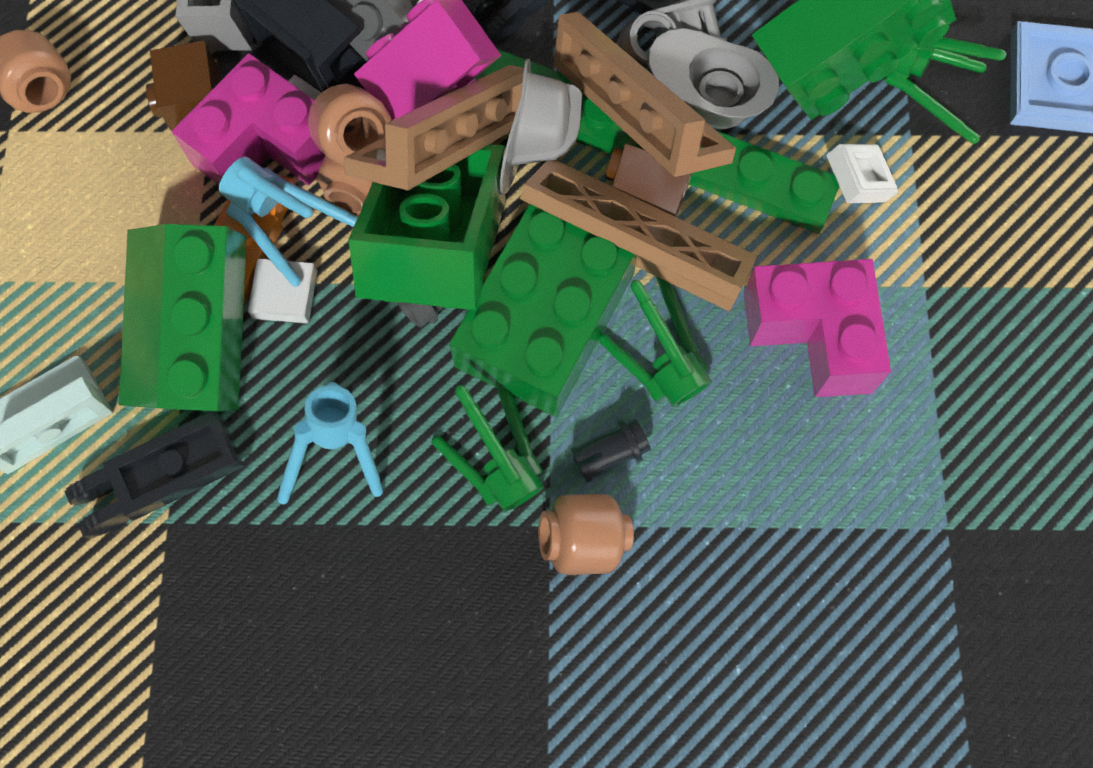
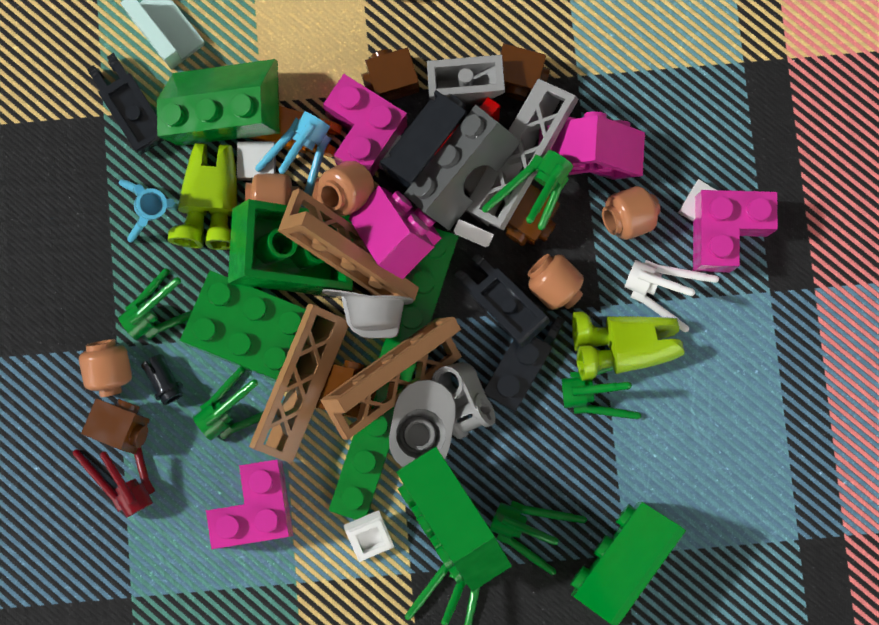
camera: 85 degrees right, 10 degrees up
none -> dark red plant [73,447,155,518]
none -> reddish brown brick [81,398,150,454]
none -> lime piece [168,143,237,250]
none -> nougat head [245,173,300,205]

